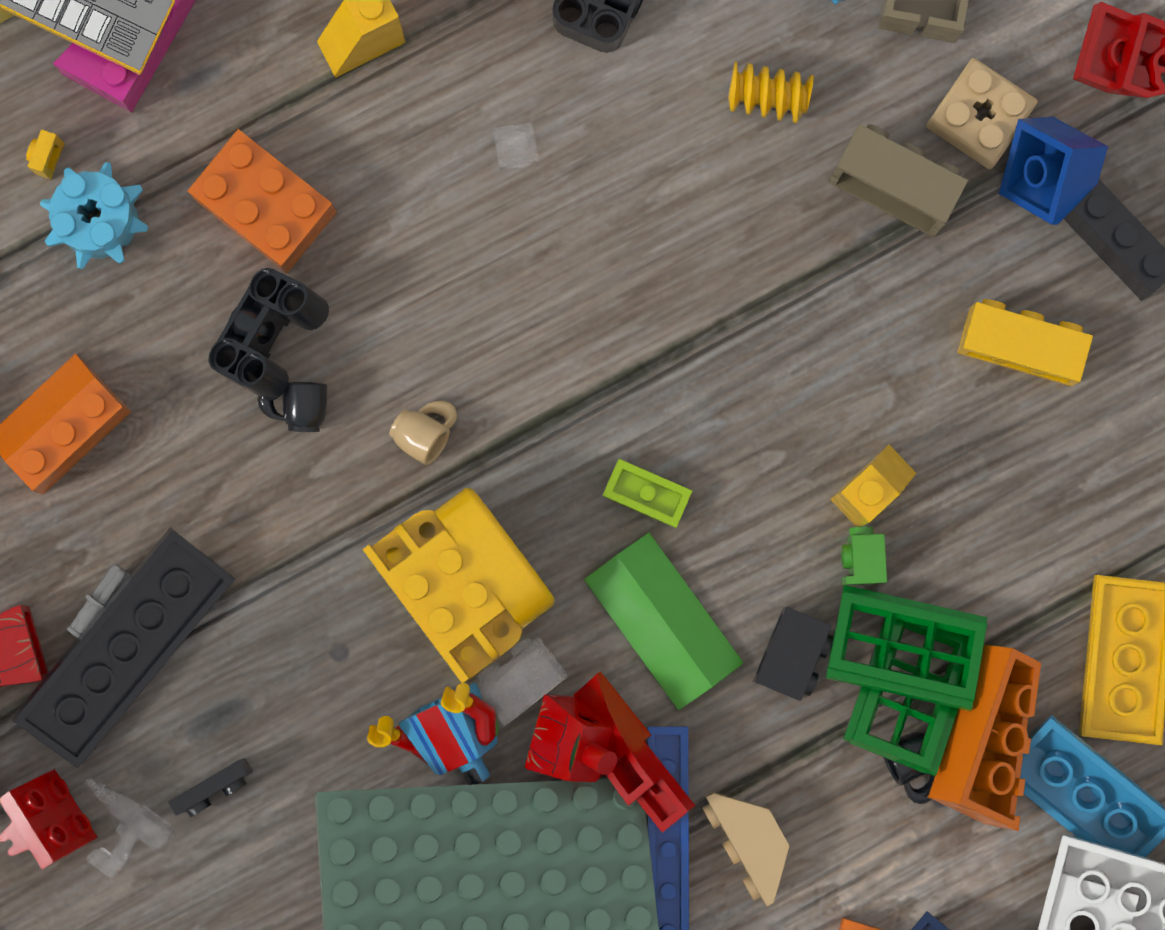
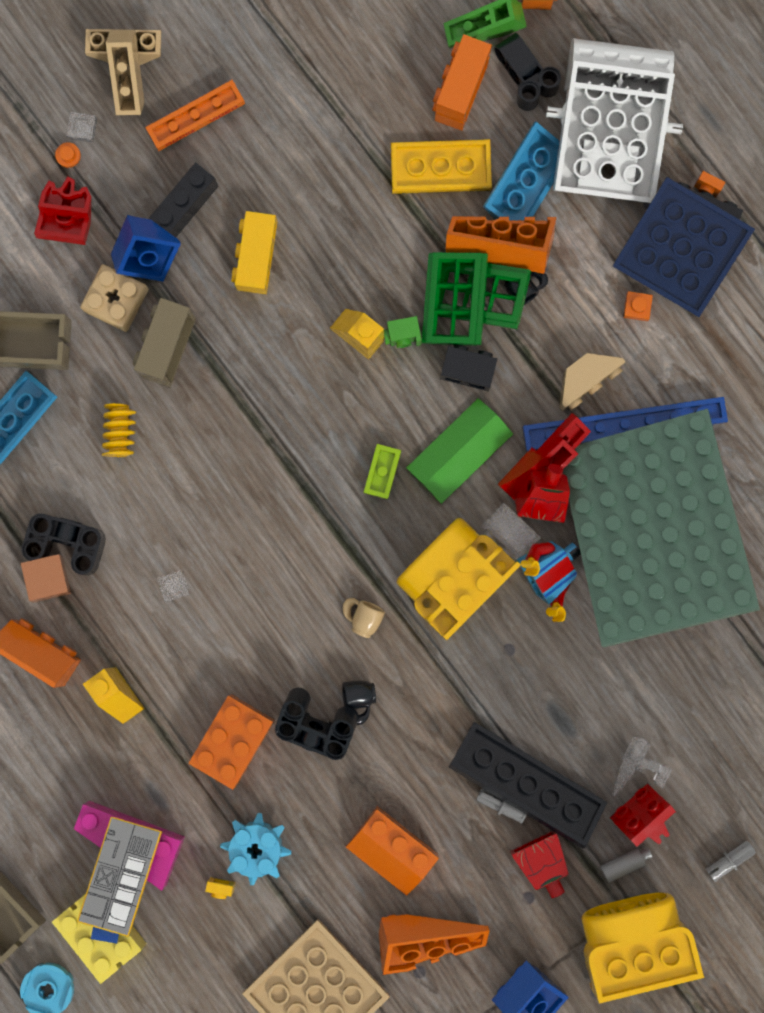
camera: 90 degrees left, 0 degrees up
black plate [168,758,253,818] -> none

